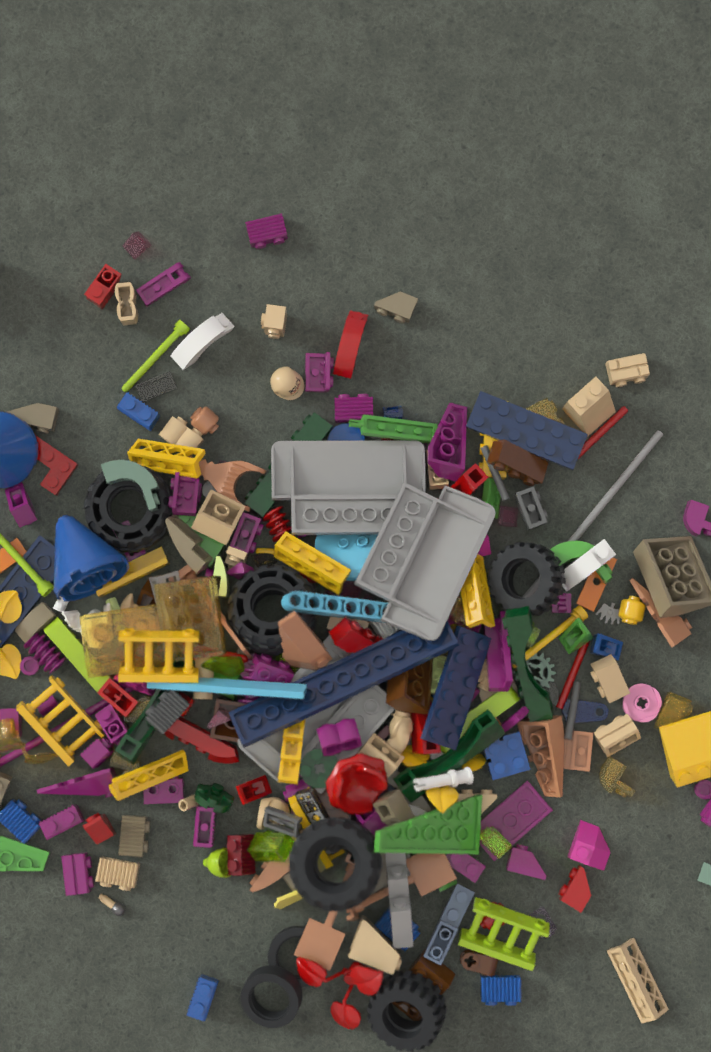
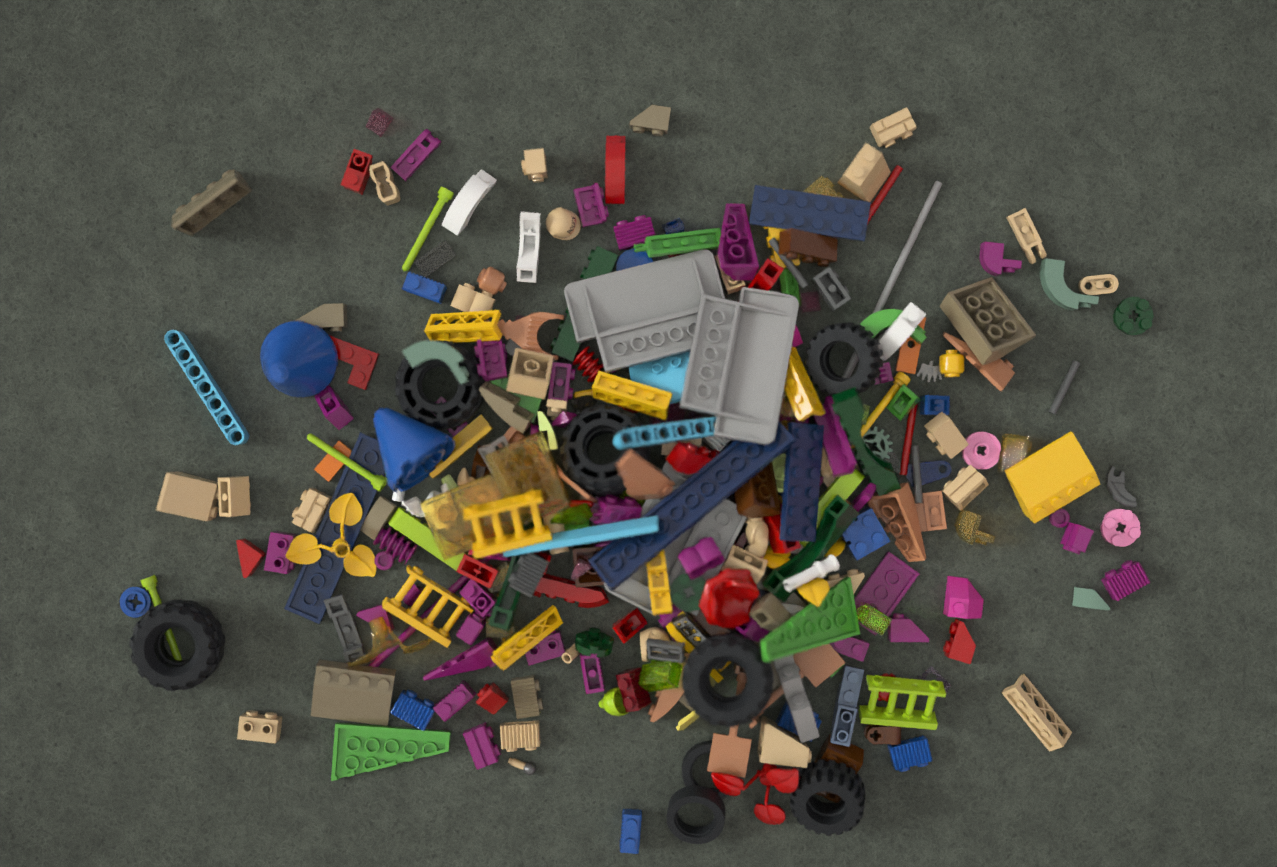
camera: 10 degrees left, 5 degrees up
magenta brick [245,214,288,249] -> none
none -> white arch [517,212,541,283]

